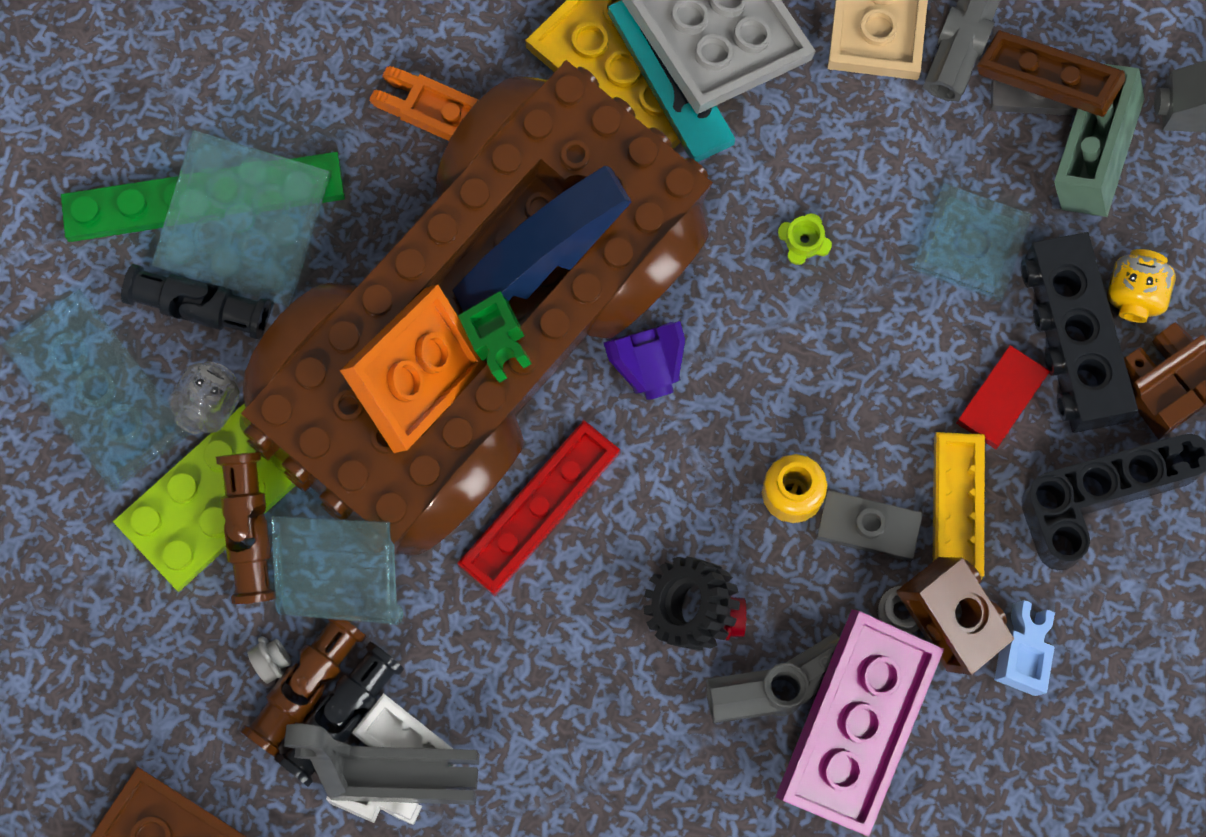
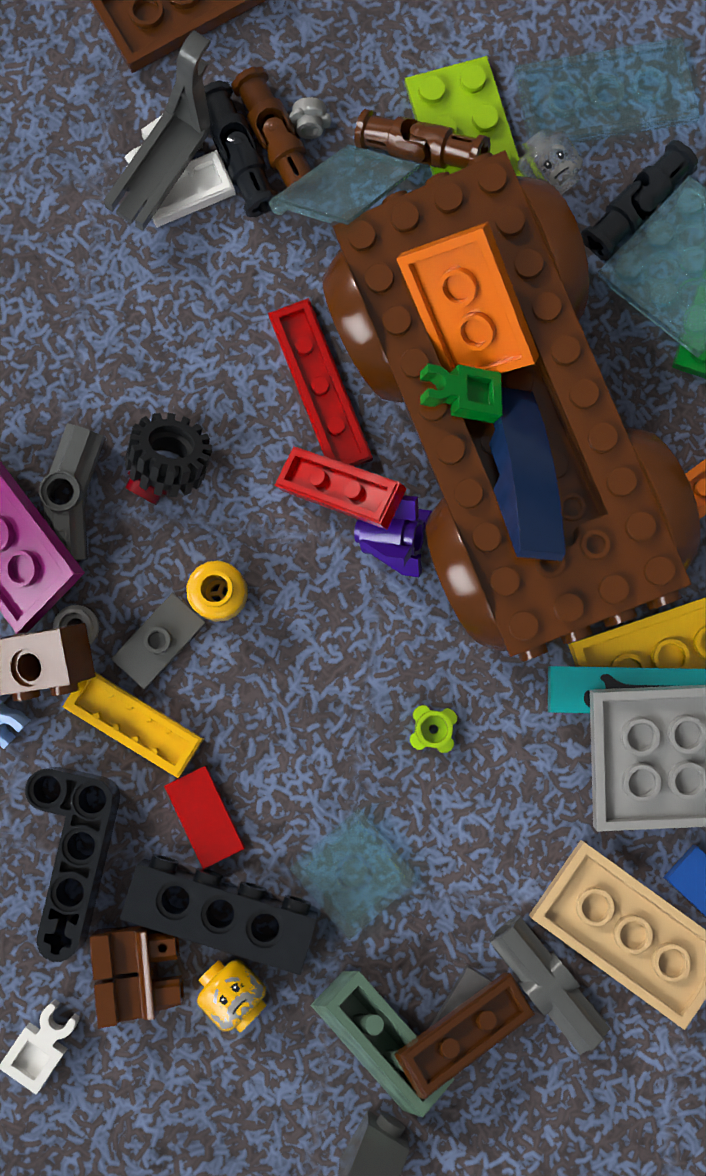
camera: 115 degrees right, 10 degrees up
none -> red tile [274,446,407,530]

